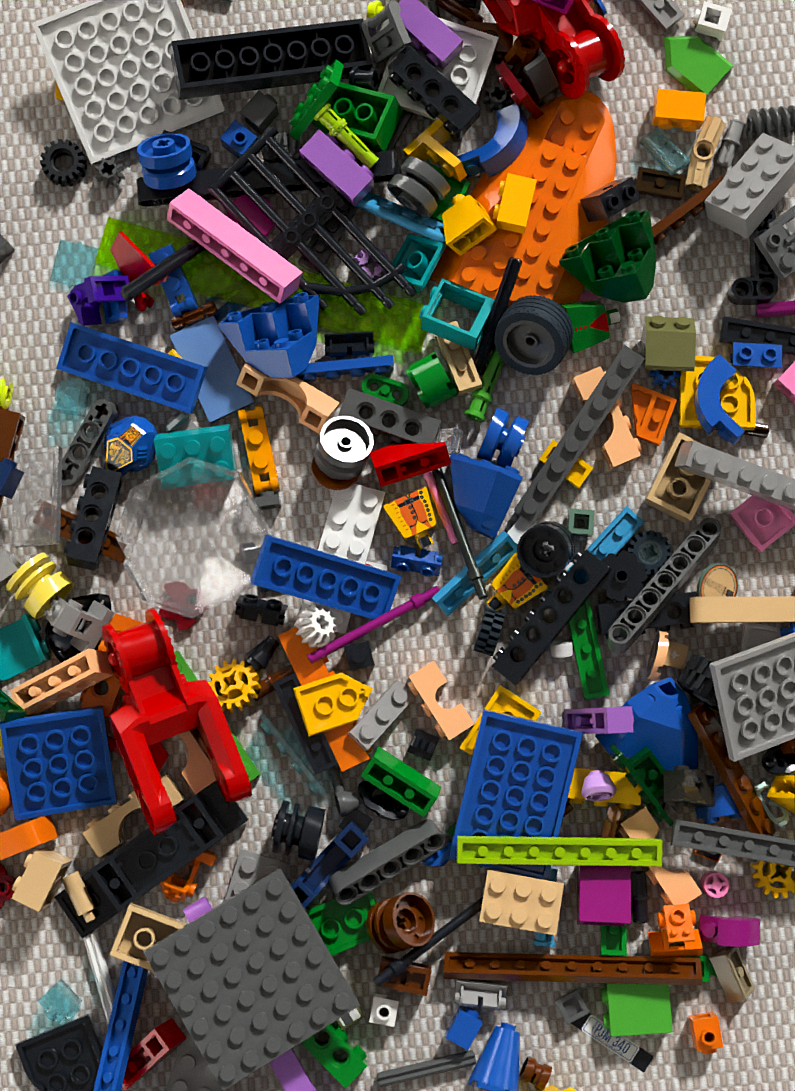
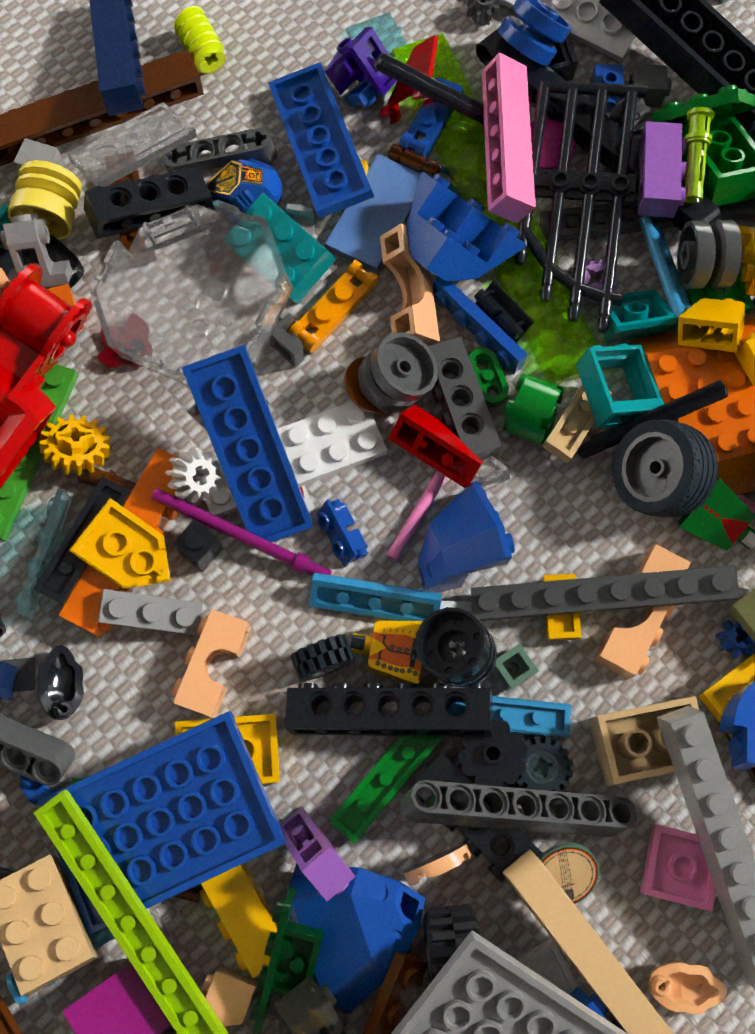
camera: 45 degrees right, 10 degrees down
clear light blue brick [55,378,90,417] -> none
black hinge [235,594,288,627] -> none
black cone [244,635,280,673] -> none
dark grey bar [328,769,359,817] -> none
green brick [361,746,441,817] -> none
torso [383,486,437,550] -> none
black tile [407,728,439,761] -> none
pearl dark grey bar [432,468,488,600] -> none
bright green pin [464,348,504,423] -> none
blue wheel [477,407,529,468] -> none
white piece [550,640,573,658] -> none
lavender cone [581,770,616,801] -> none
nougat axle [600,806,623,838] -> none
orange wing [630,383,677,446] -> none
tan tile [664,641,689,670] -> none

